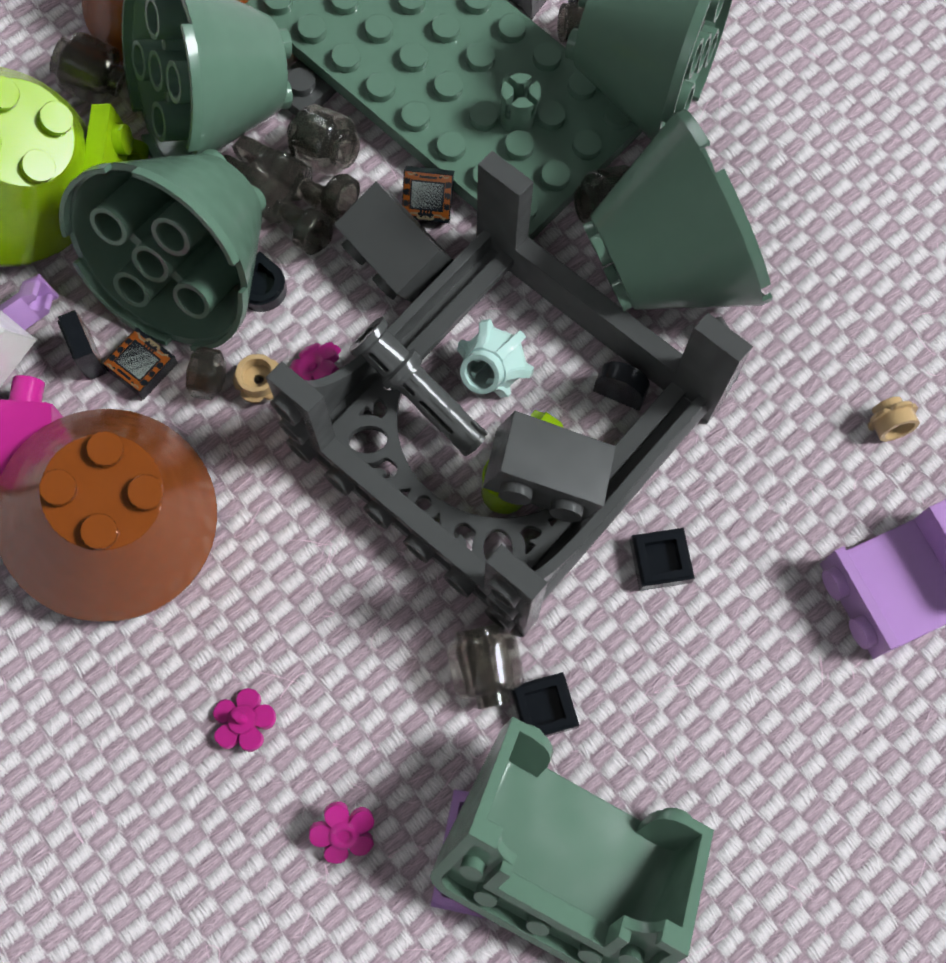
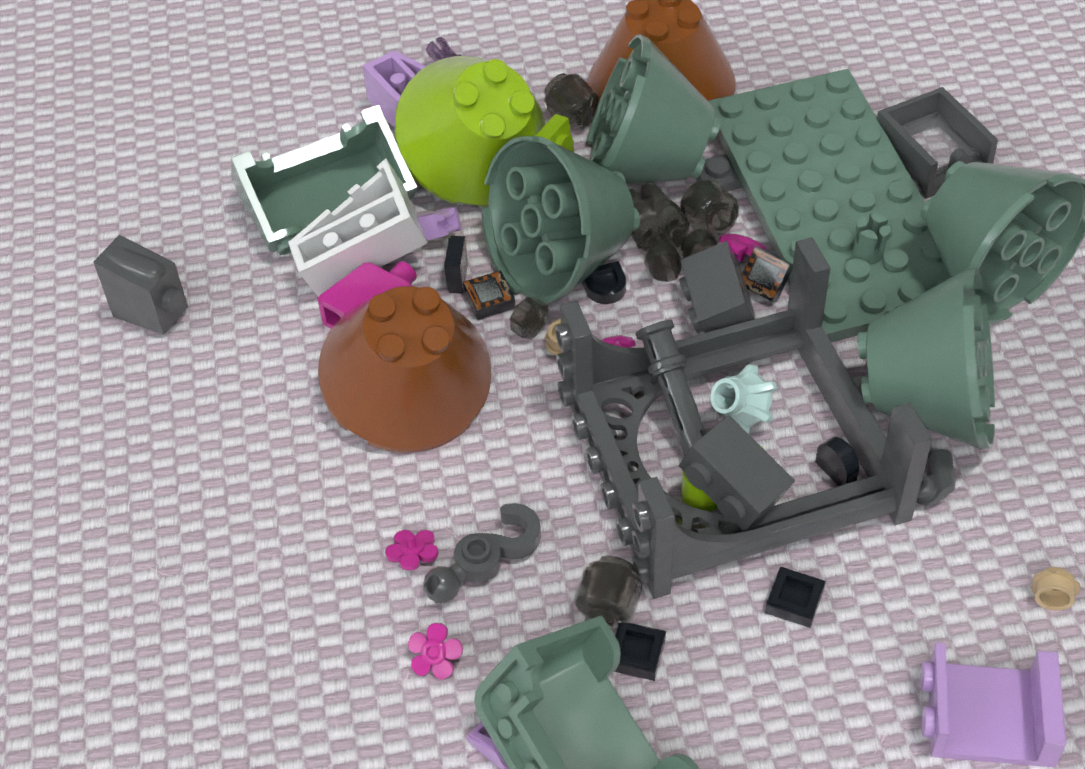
camera: 35 degrees right, 20 degrees down
none -> dark grey piece [423,503,541,603]
none -> dark pink plant [719,233,767,262]

